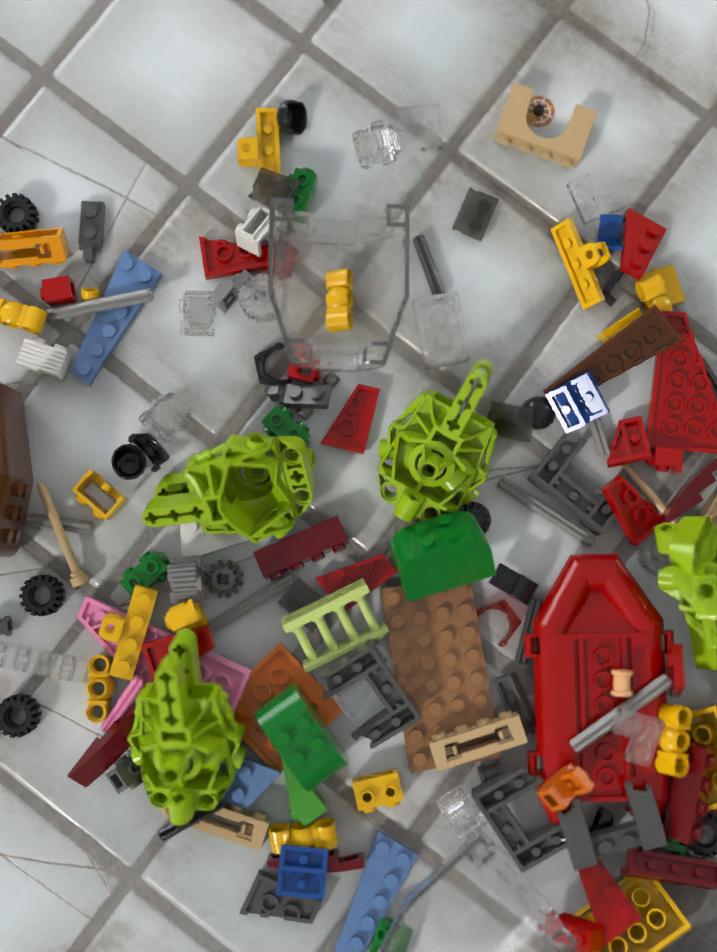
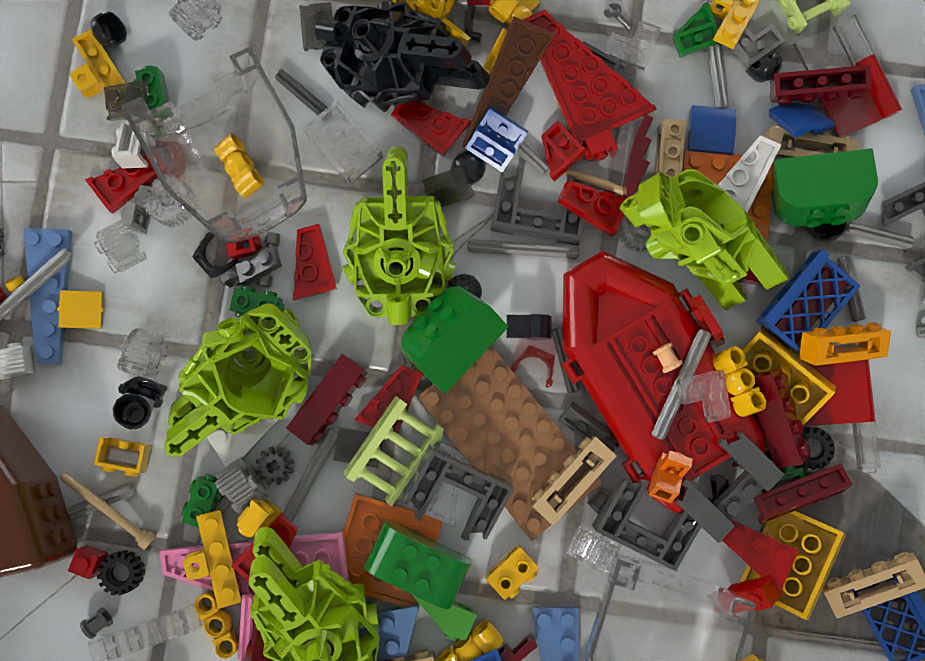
camera: 30 degrees left, 0 degrees up
none -> yellow piece [57,290,104,329]
none -> red brick [68,545,109,579]
none -> black piece [315,1,490,112]
none -> red wing [391,101,471,157]

